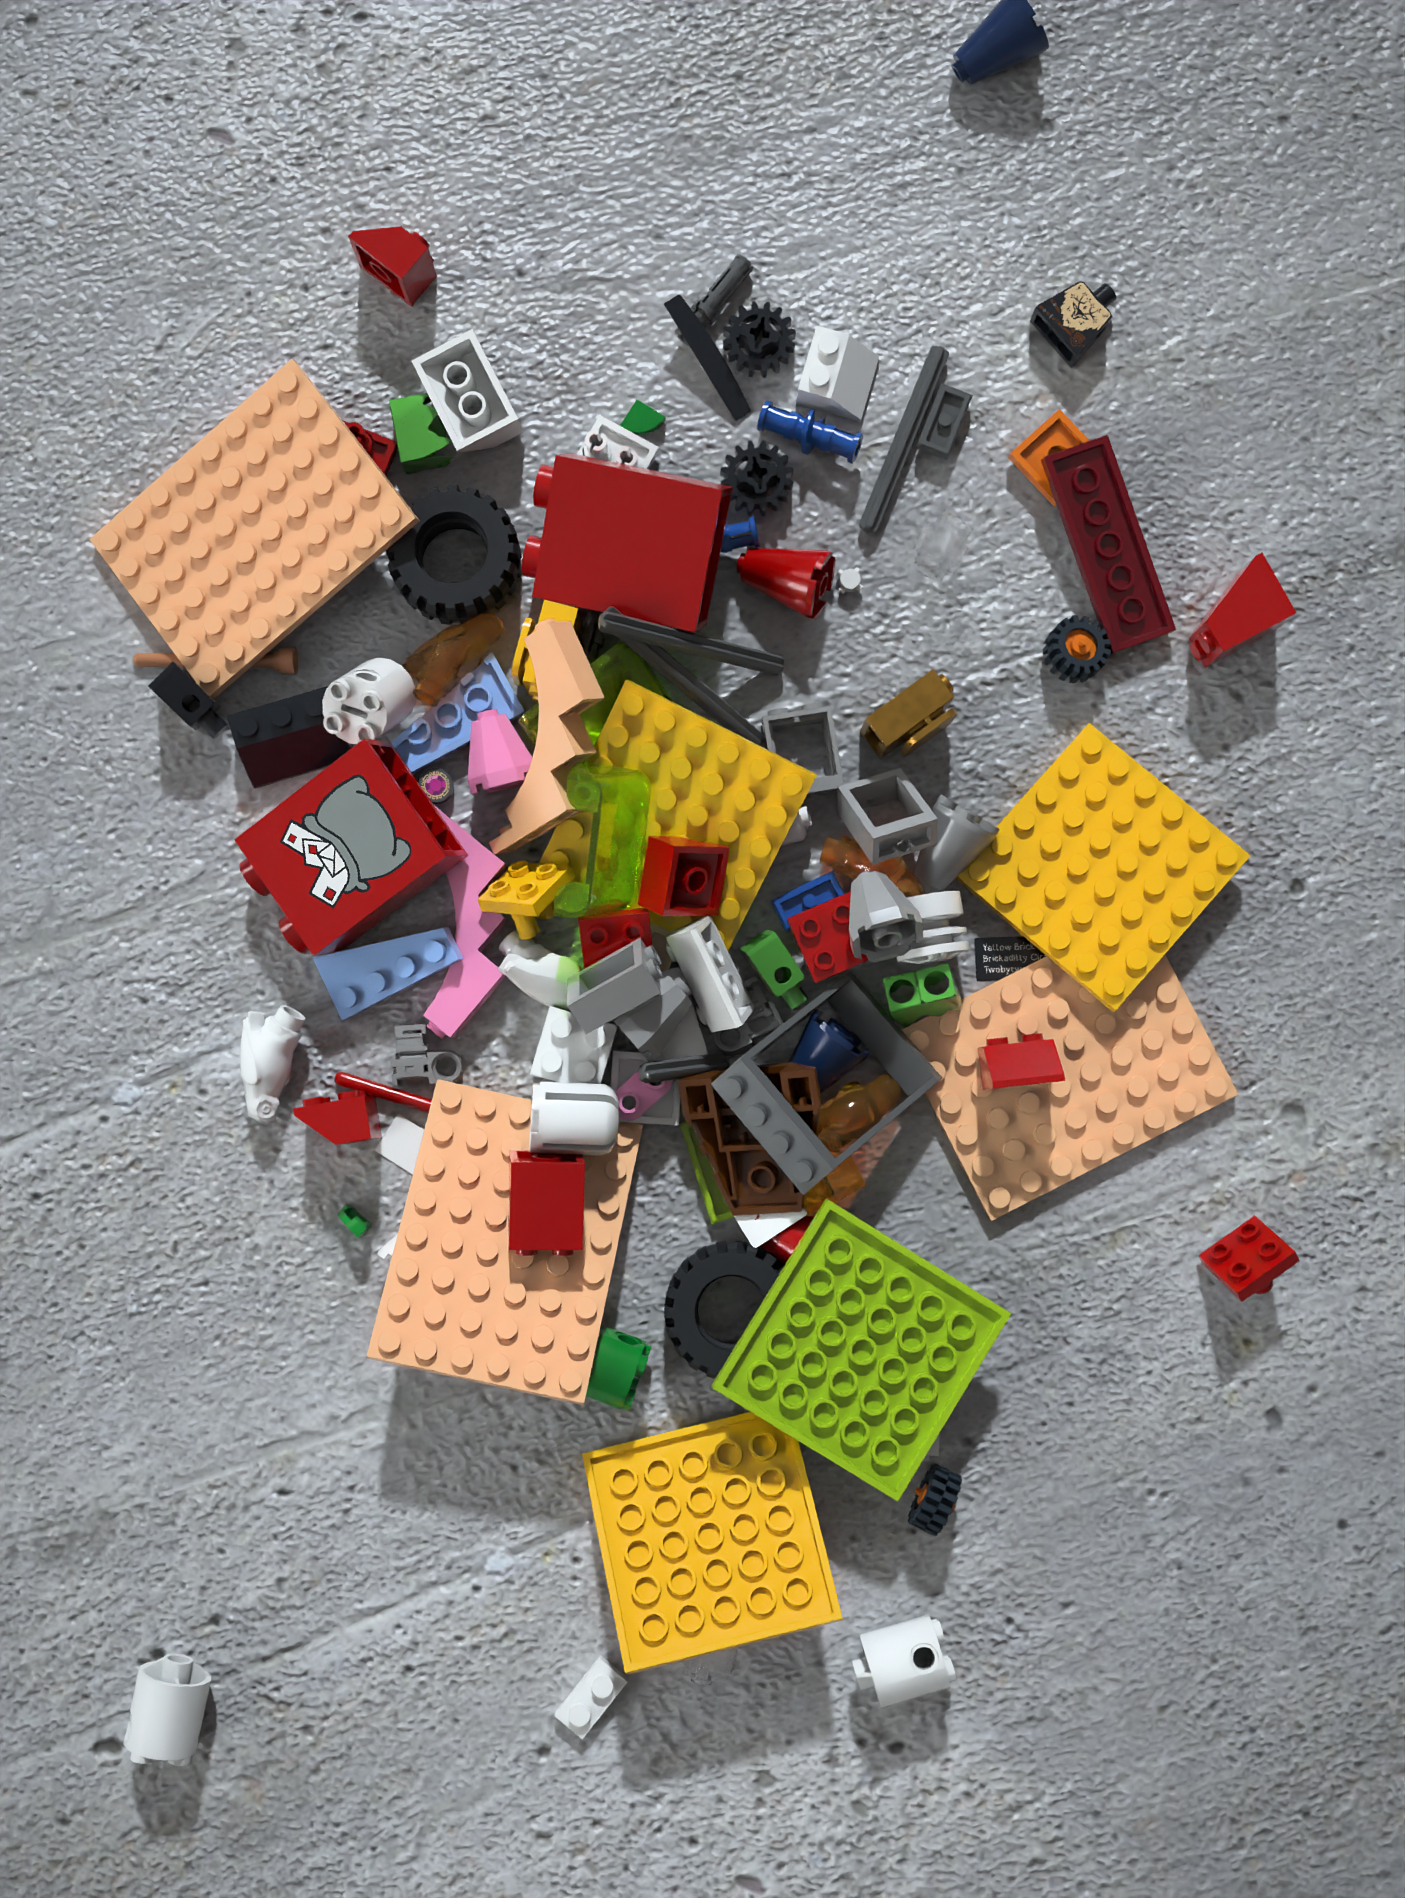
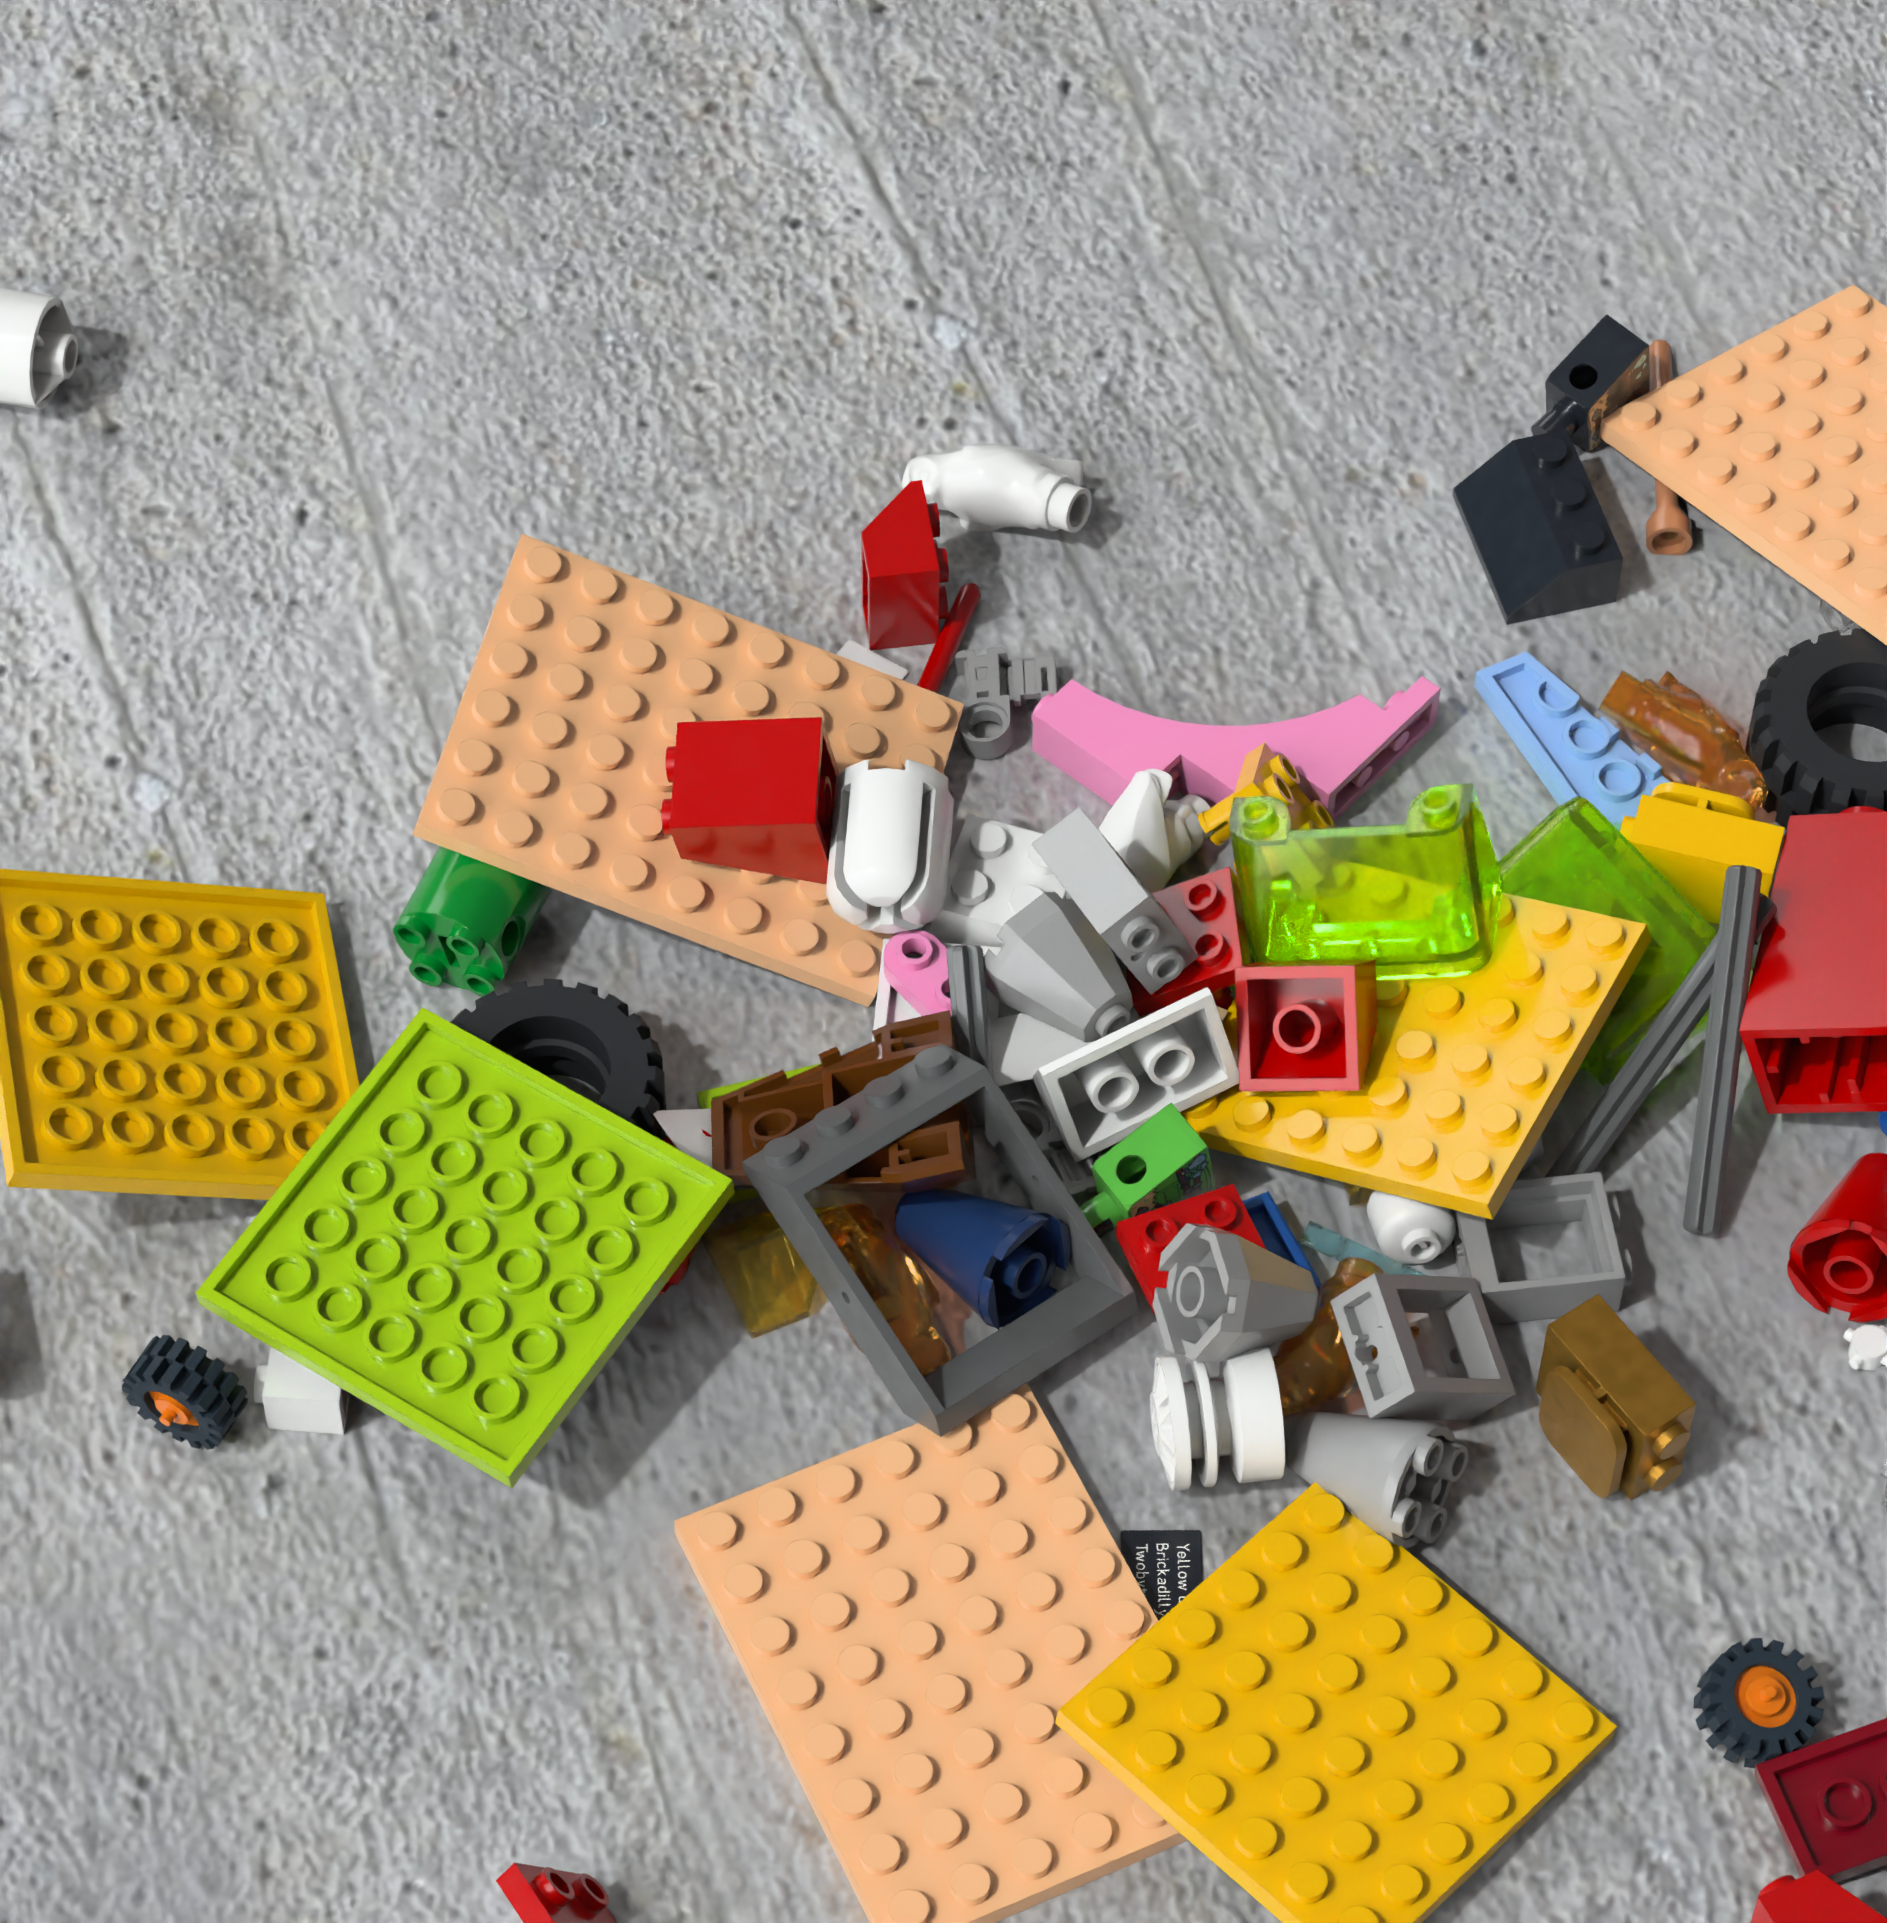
camera: 95 degrees right, 30 degrees down
red brick [234,738,469,956] -> none
light blue wing [313,927,463,1021] -> none
white cylinder [322,658,416,744] -> none
green tile [338,1203,372,1238] -> none
tile [419,768,454,804] -> none
bright pink cone [468,709,532,796] -> none
light nougat arch [489,618,605,855] -> none
bright green piece [883,963,962,1027] -> none
red slope [978,1033,1065,1090] -> none
none -> clear light blue wheel [1299,1221,1426,1276]

